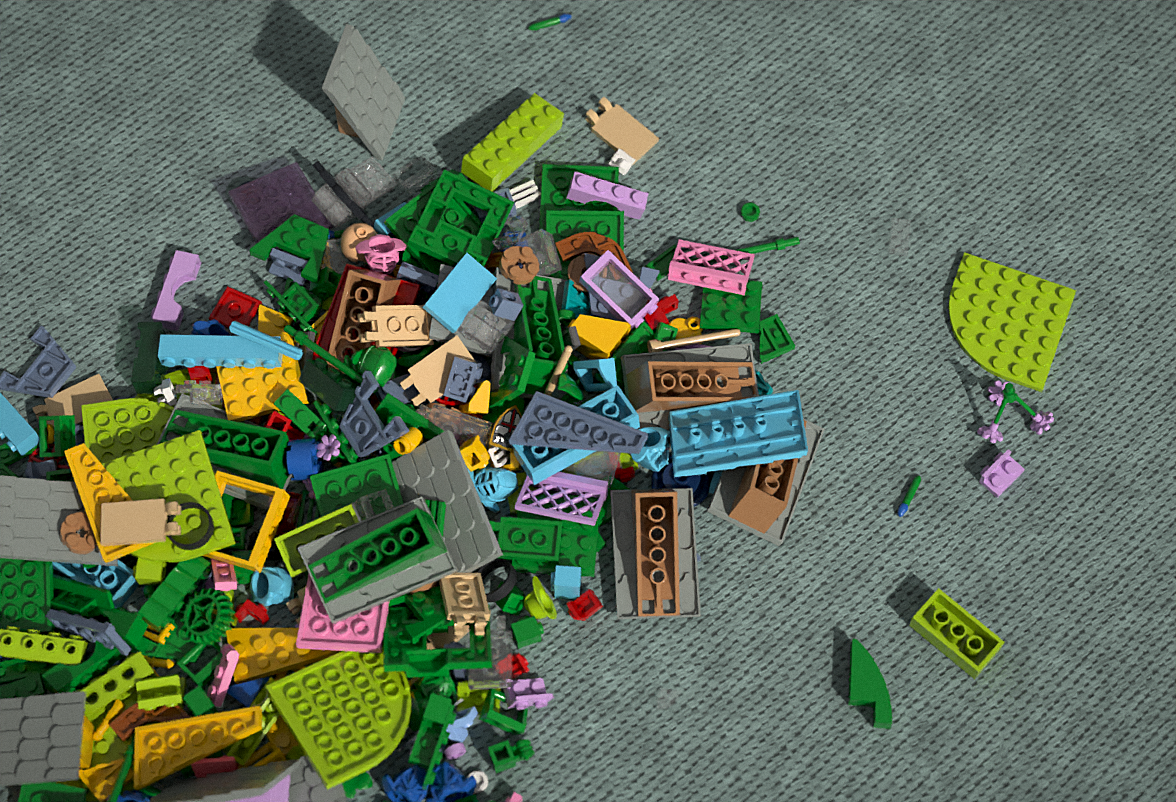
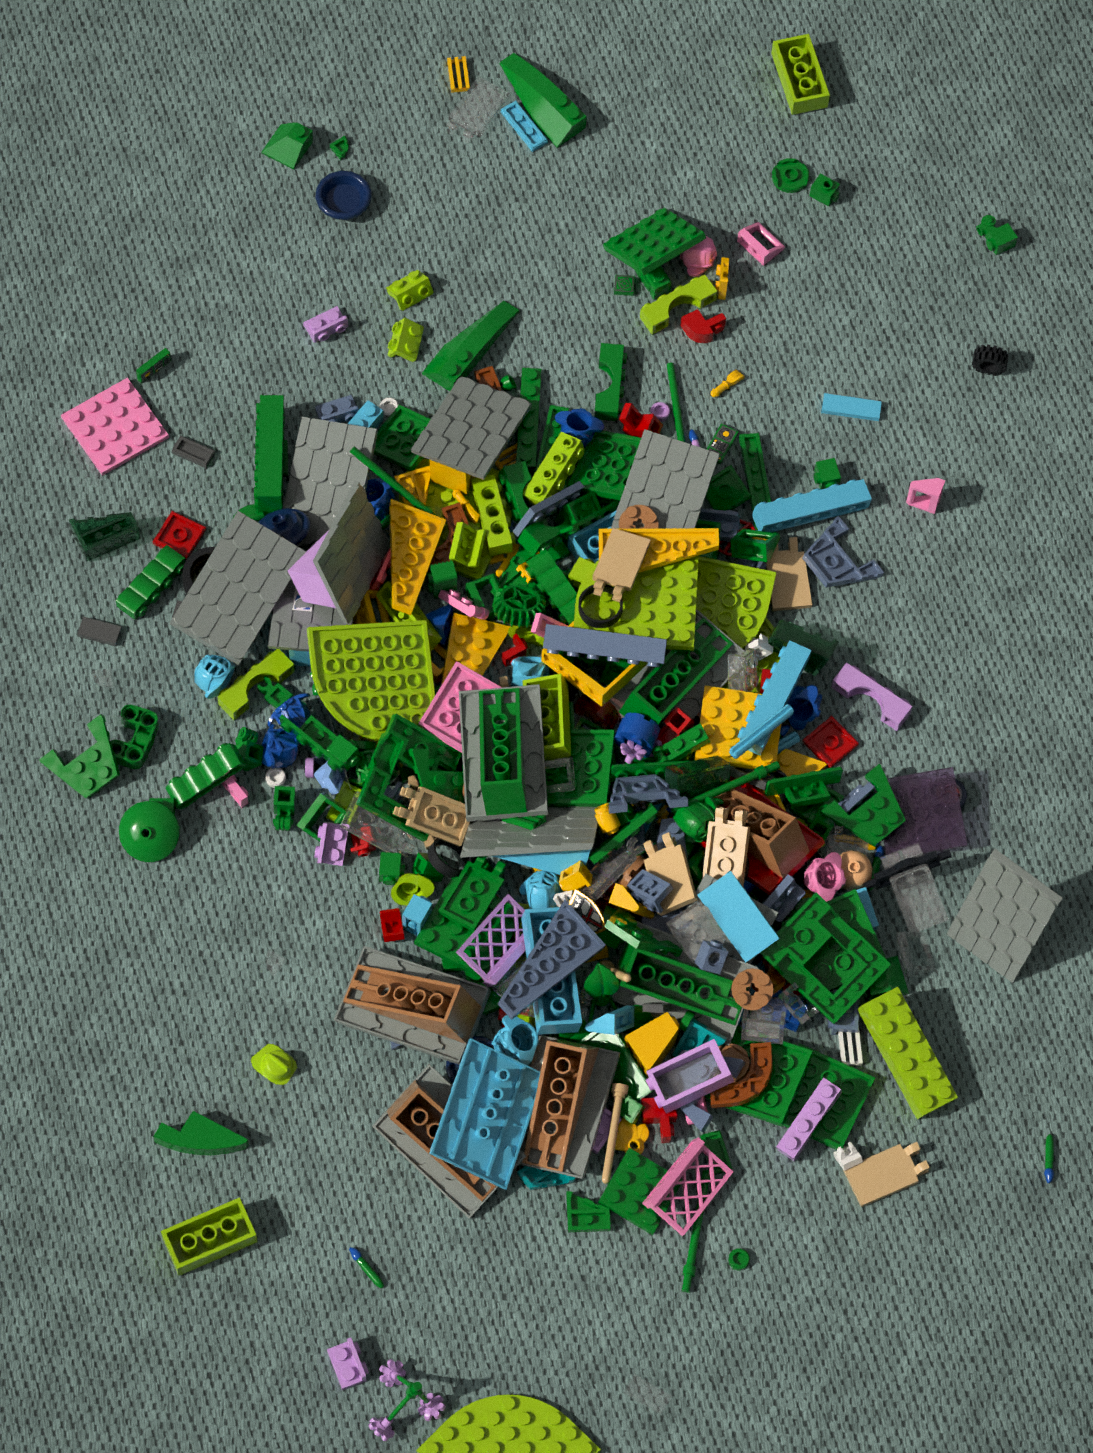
camera: 110 degrees right, 0 degrees up
none -> lime piece [251,1044,297,1085]
none -> sand blue brick [543,624,667,668]

